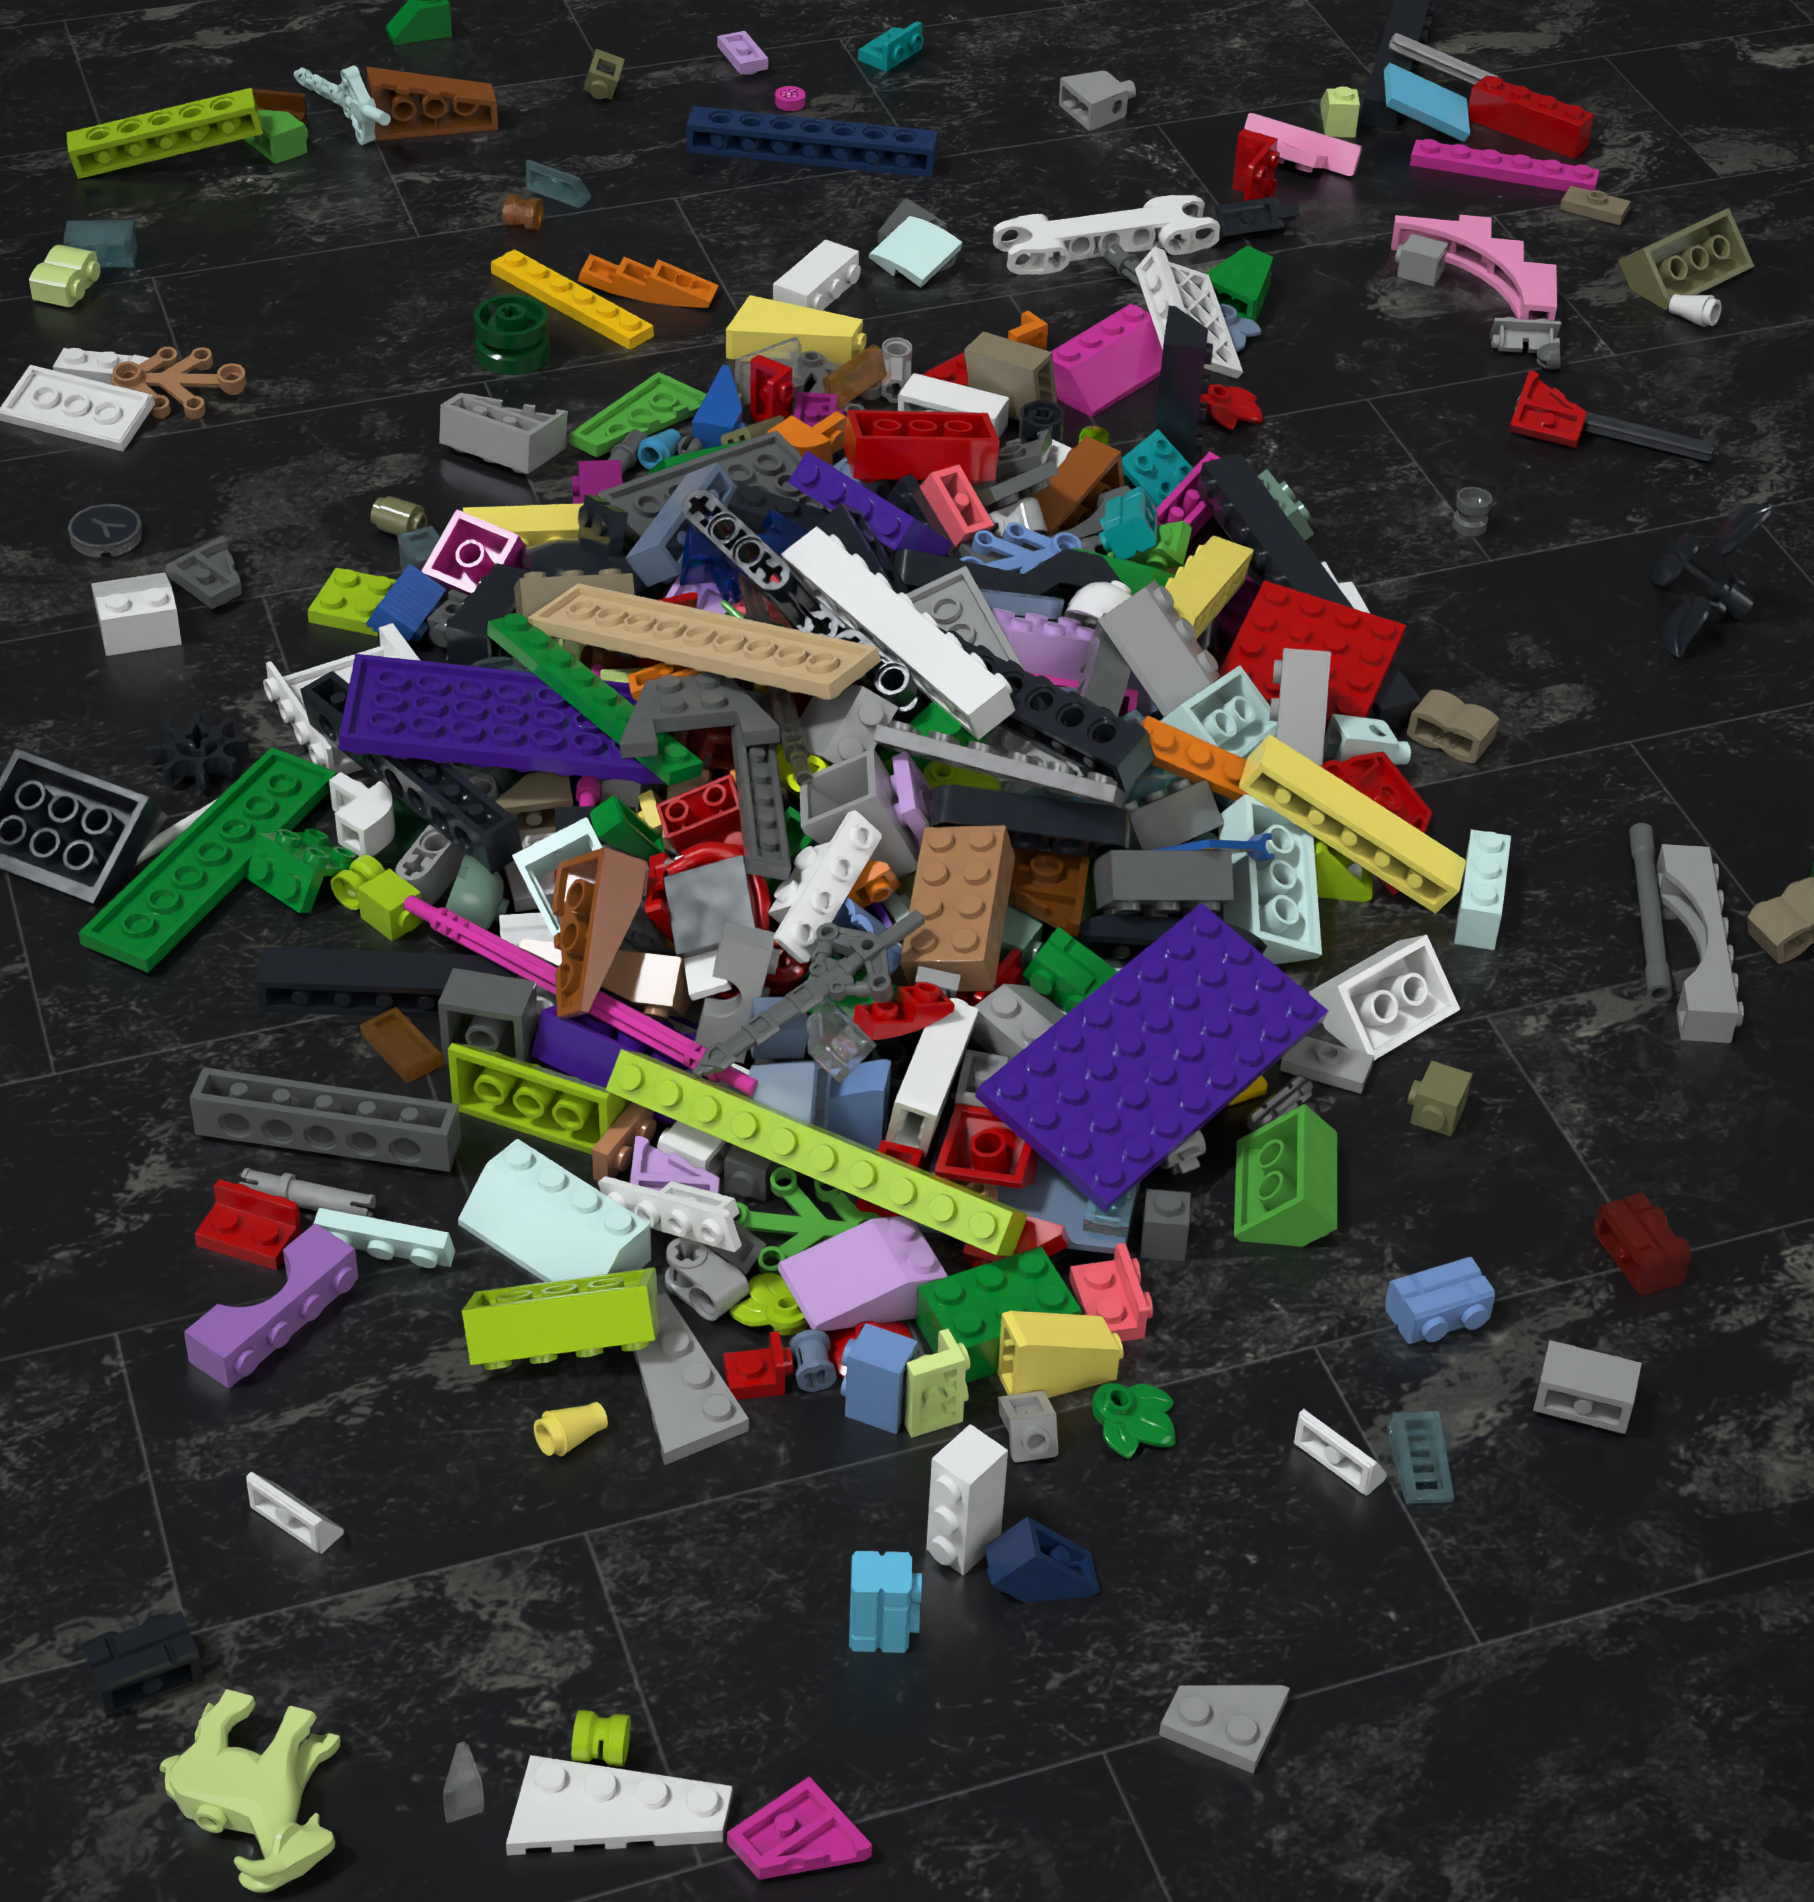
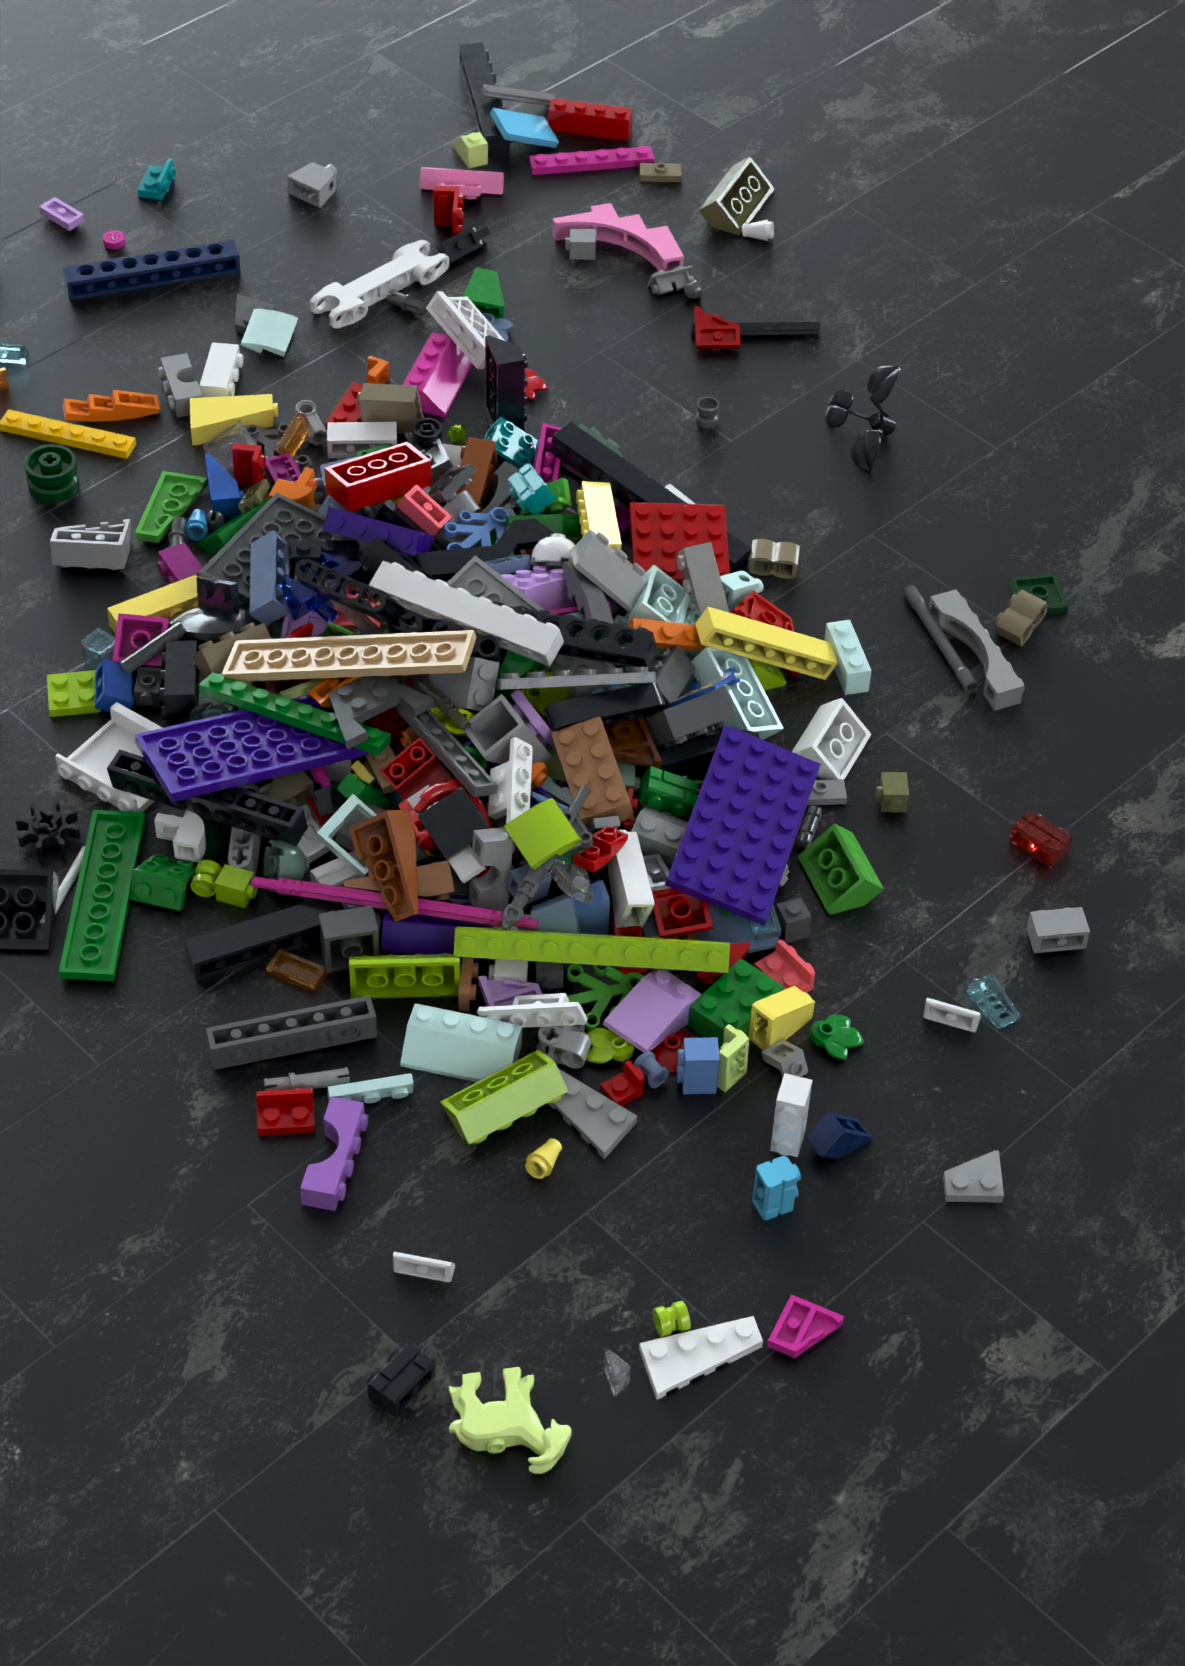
camera: 25 degrees left, 5 degrees up
olive brick [371,496,427,540] -> none
medium blue brick [1385,1257,1495,1344] -> none
none -> dark grey axle [120,622,186,674]
none -> light grey arch [158,353,202,417]
none -> lime slope [504,798,581,870]

